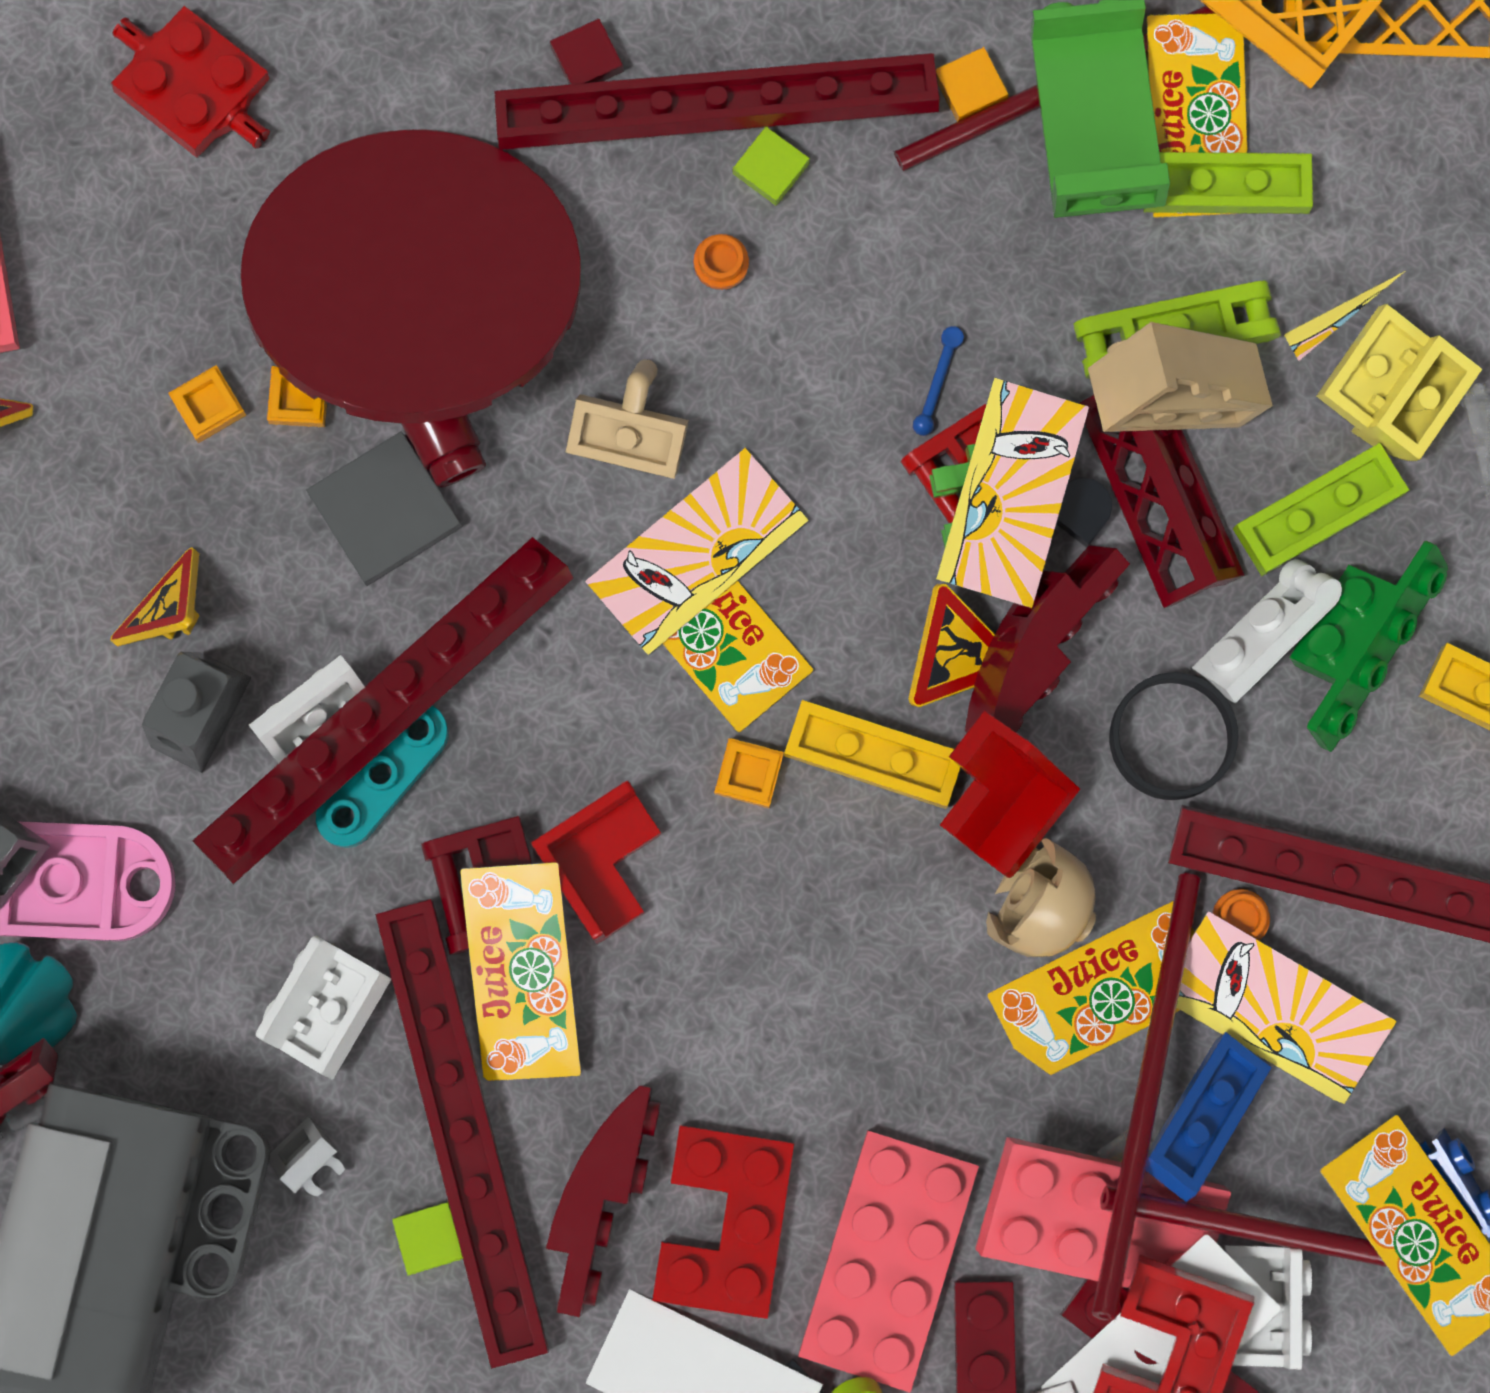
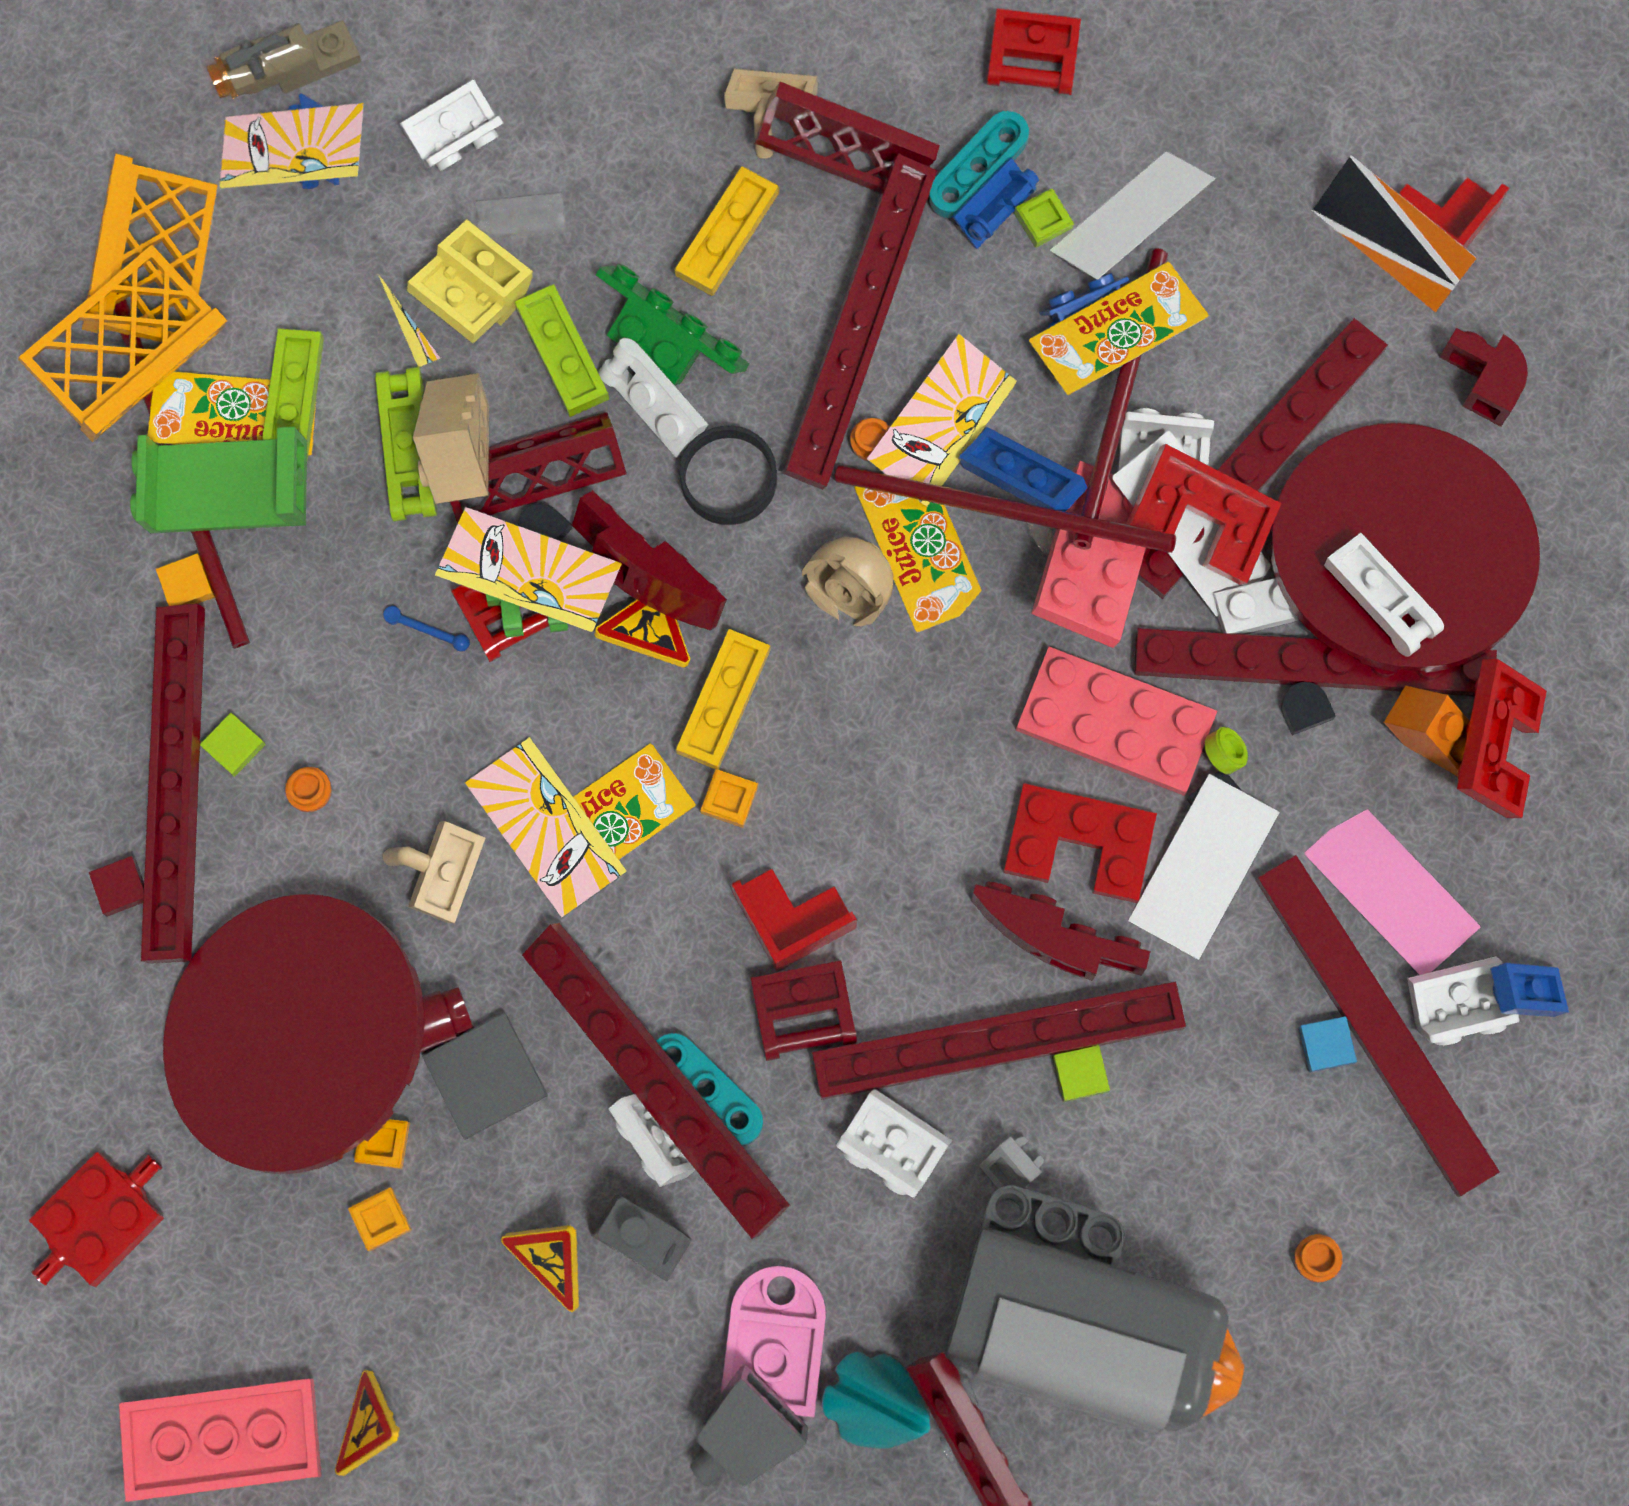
camera: 85 degrees left, 5 degrees down
sticker [460,863,581,1081] -> none
red panel [940,711,1080,878] -> none

